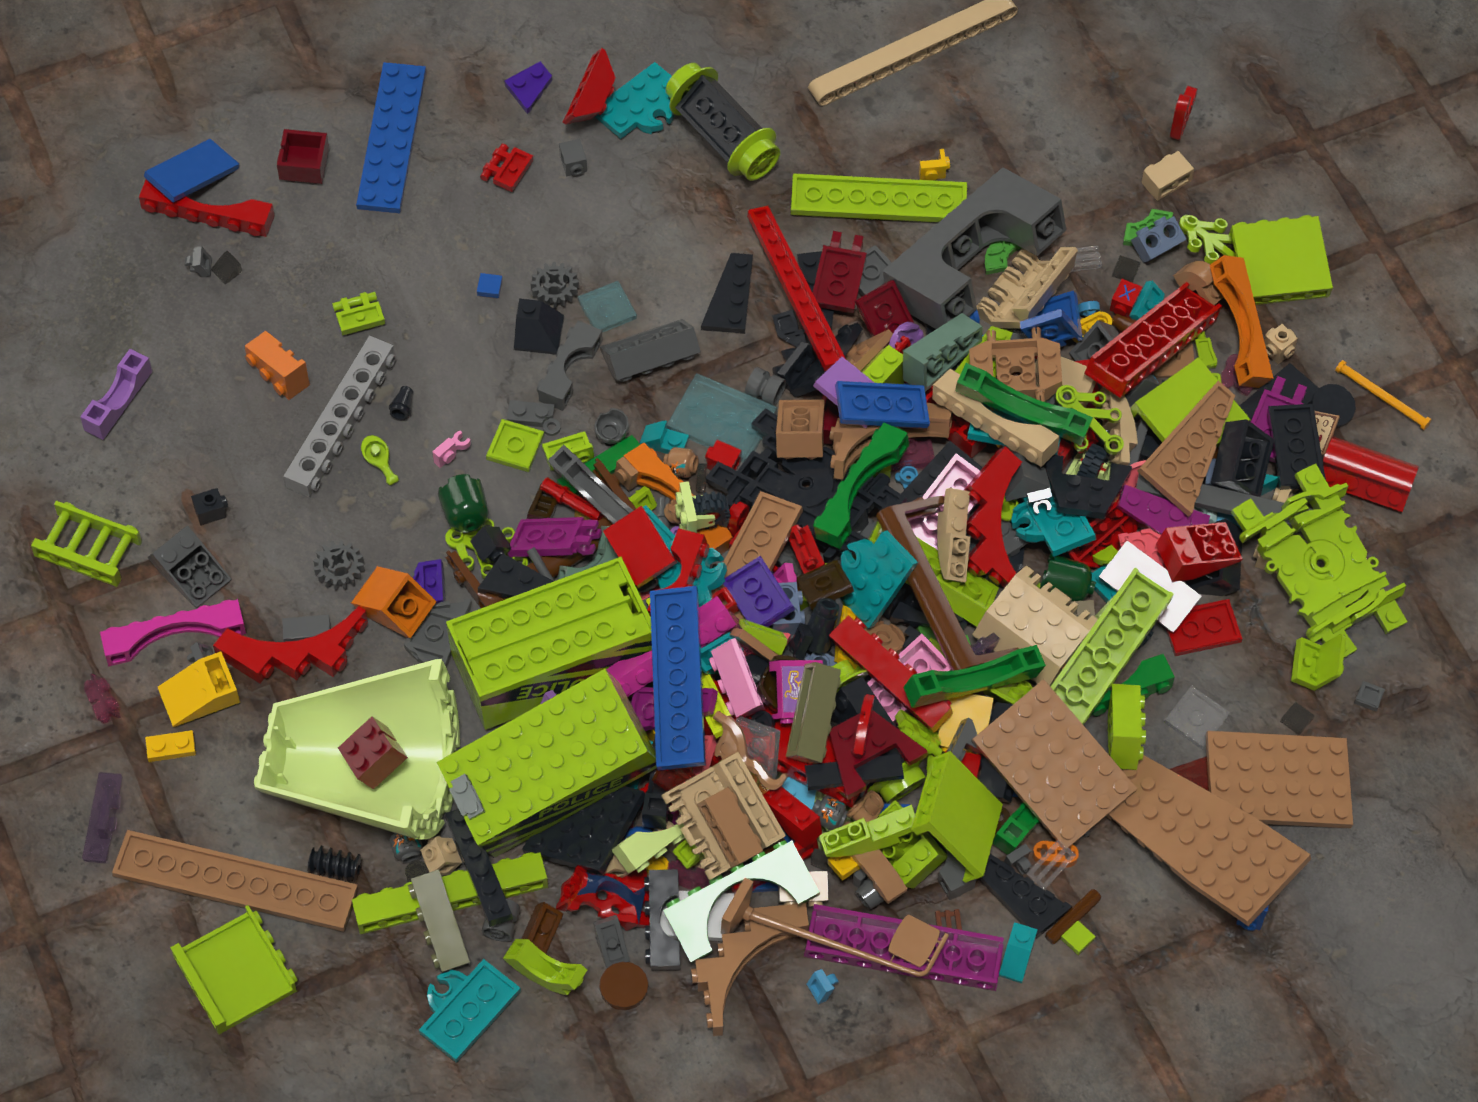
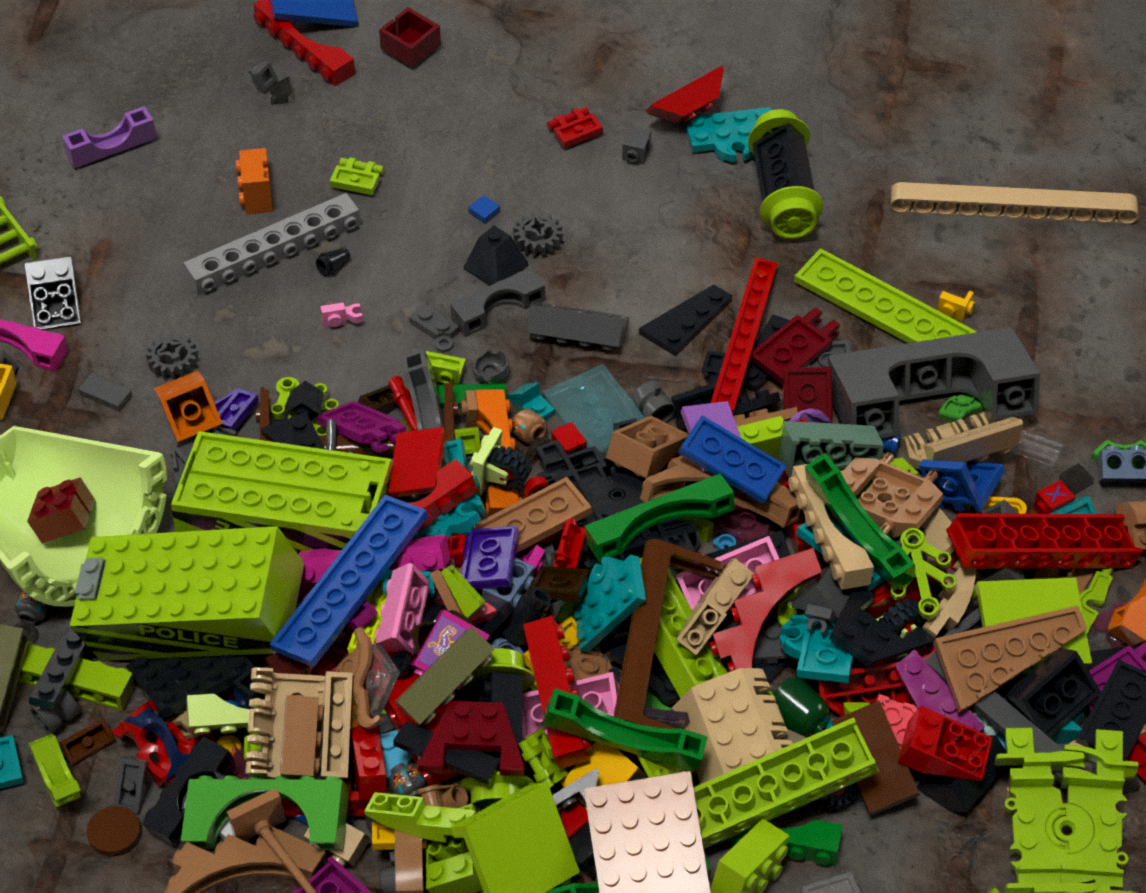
camera: 35 degrees right, 10 degrees down
black brick [191,488,229,526] -> none
red arch [213,606,368,684] -> none
blue plate [356,62,426,213] -> none
lime piece [361,435,399,486] -> none
tan brick [420,836,462,875] -> none
dark green cylinder [438,474,489,533] -> none
lime tile [486,419,544,472] -> none
dark purple wing [504,61,552,114] -> none
clear light blue tile [578,281,637,332] -> none
red tile [853,694,875,755] -> none
dark azure tile [1078,301,1100,317] -> none
red tile [1166,599,1242,656] -> none

